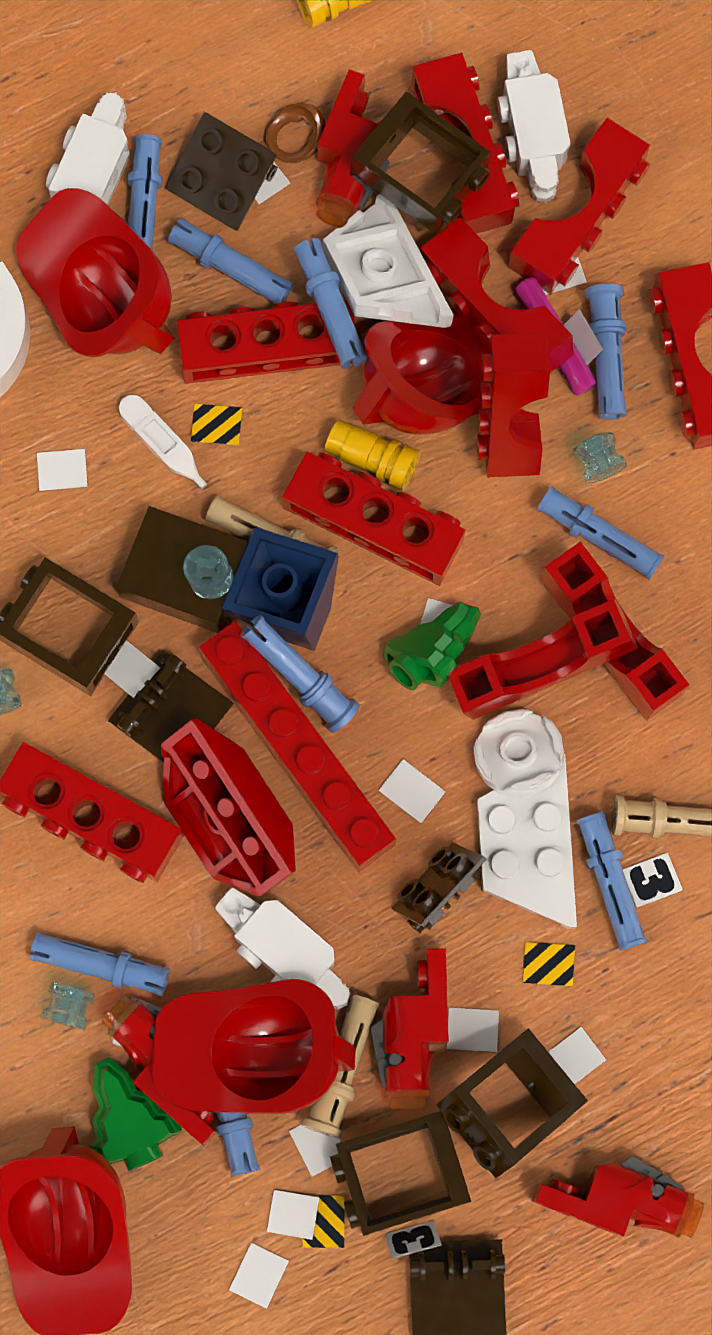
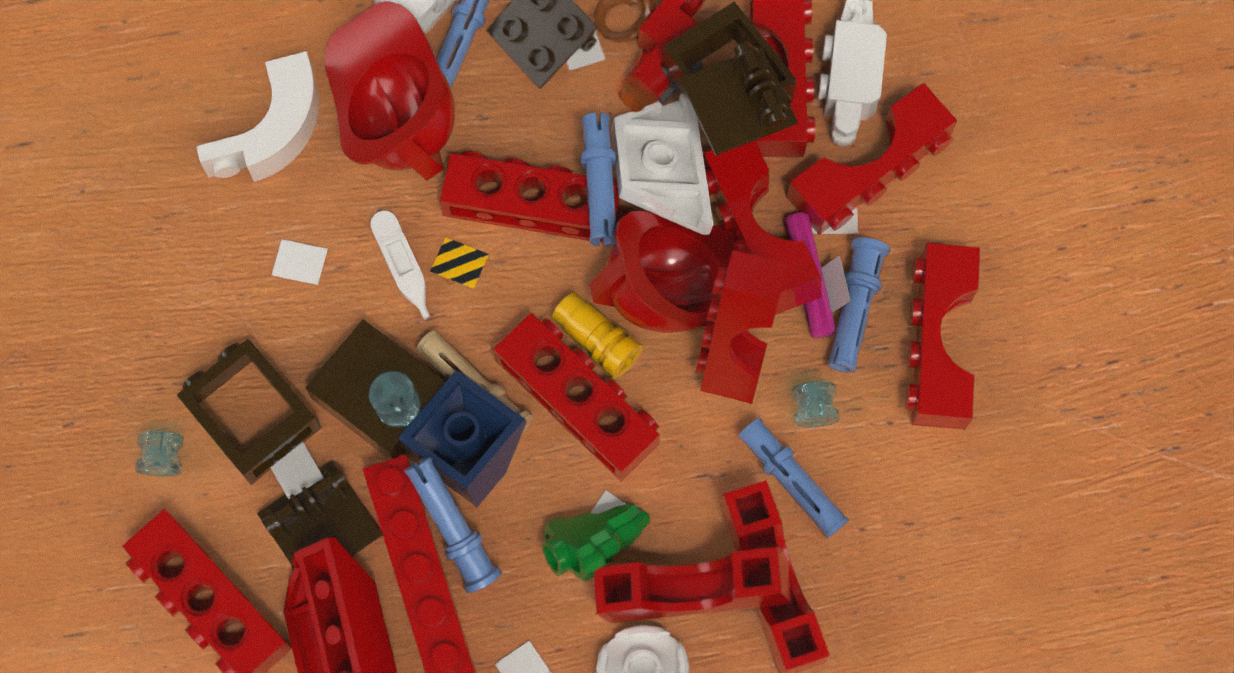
camera: 20 degrees right, 5 degrees down
medium blue pin [168,218,294,304] -> none
none -> dark brown hinge [680,42,798,156]

